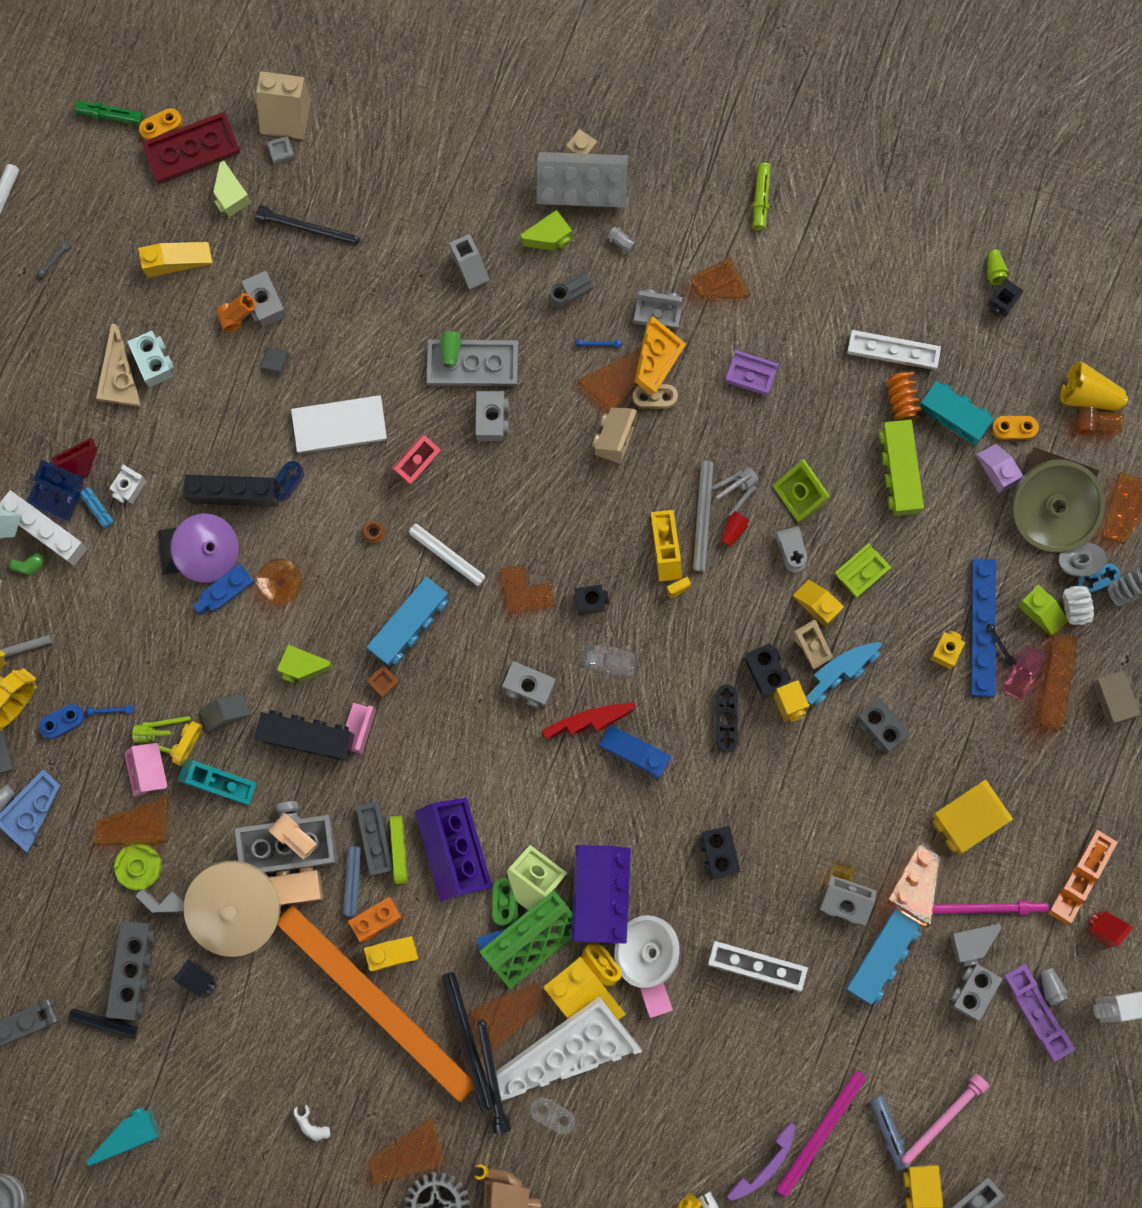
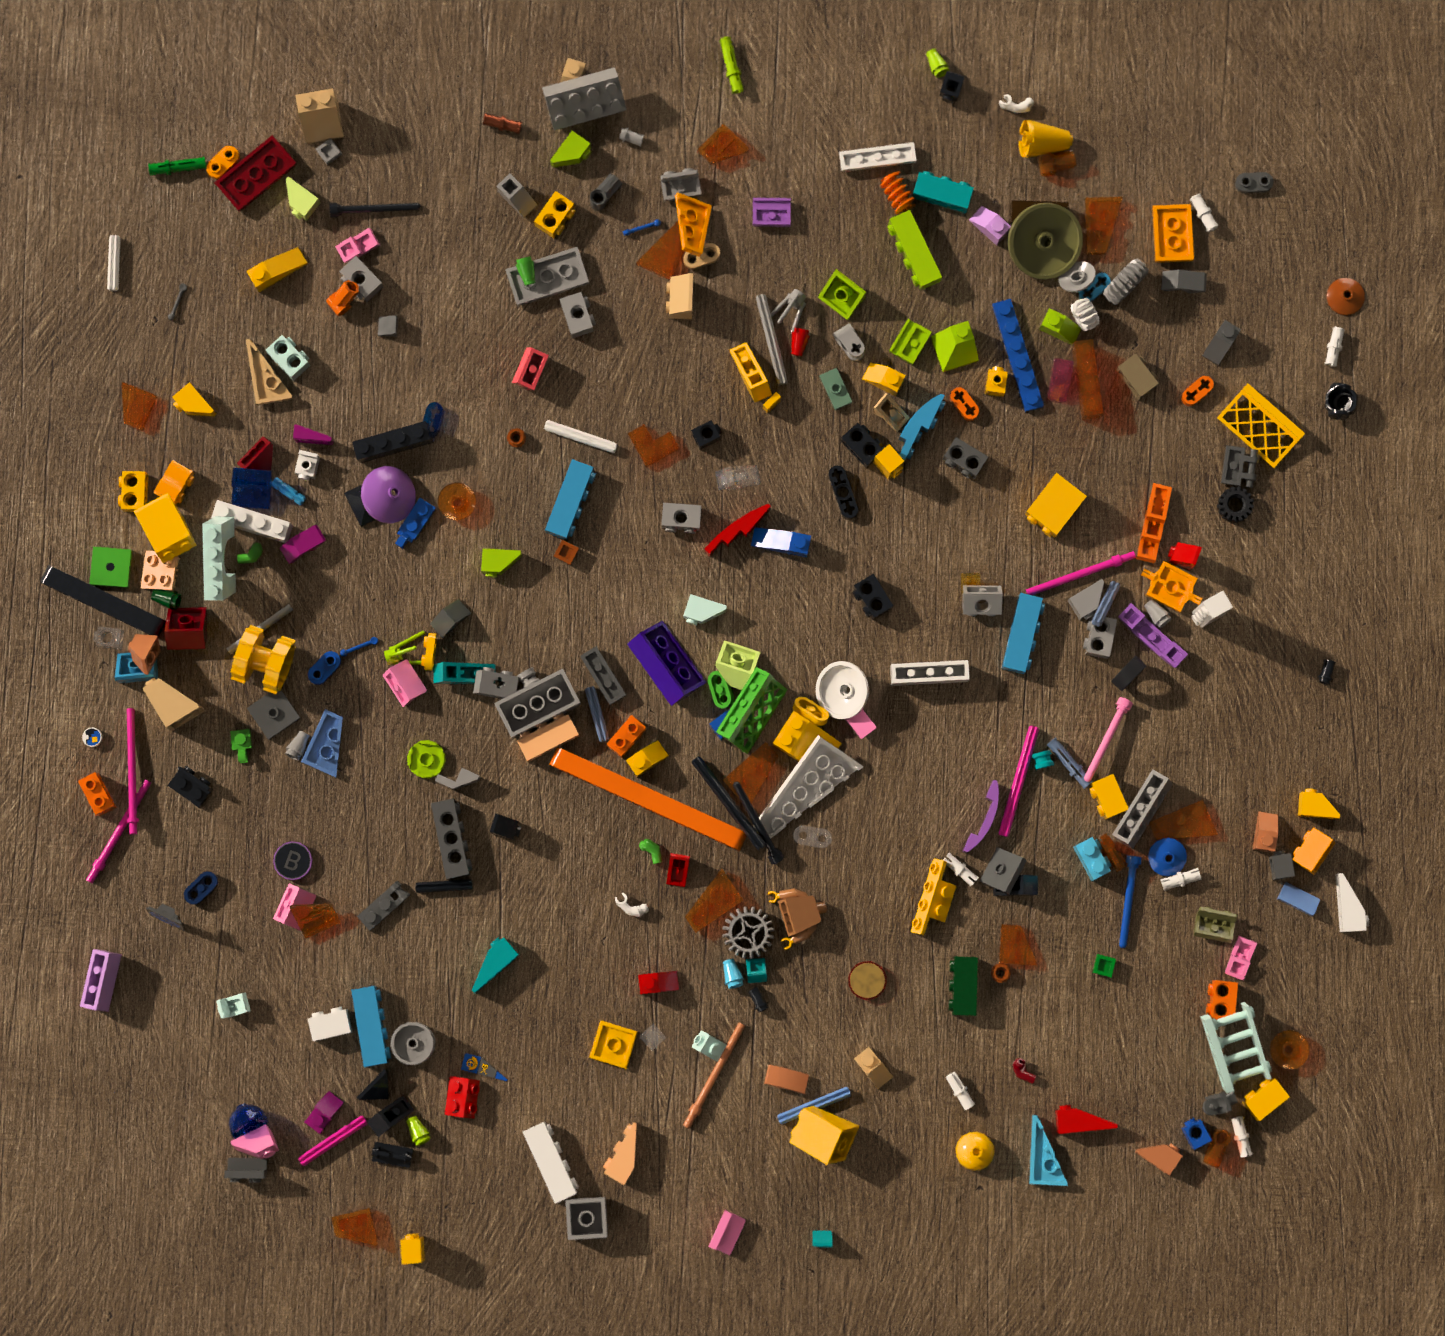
camera: 25 degrees left, 5 degrees up
clear orange wing [95,795,169,846] -> none
tan dish [184,861,280,957] -> none
black brick [254,710,355,762] -> none
light nougat piece [268,812,317,860] -> none
white tile [291,395,387,454] -> none
bright pink panel [346,703,376,755] -> none
lime beam [390,815,408,885] -> none
dark purple slope [571,845,631,944] -> none
clear orange wing [886,844,940,928] -> none
black hinge [986,623,1015,665] -> none
light orange plate [992,416,1039,440] -> none
none -> yellow slope [172,382,217,417]
none -> magenta slope [280,524,326,564]
none -> magenta slope [293,424,334,445]
none -> bright pink slope [335,228,380,263]
none -> light grey brick [473,667,519,699]
none -> copper pin [483,113,522,134]
none -> yellow brick [534,191,576,238]
none -> bright green arm [639,839,662,864]
none -> red slope [666,853,690,887]
none -> light aqua slope [683,594,727,625]
none -> sand green plate [819,368,852,410]
none -> lime slope [931,321,979,372]
none -> orange beam [950,387,979,421]
none -> white piece [999,94,1034,113]
none -> teal wheel [1032,750,1054,770]
none -> sand blue axle [1092,581,1120,627]
none -> black tyre [1111,656,1146,691]
none -> light orange plate [1141,561,1203,613]

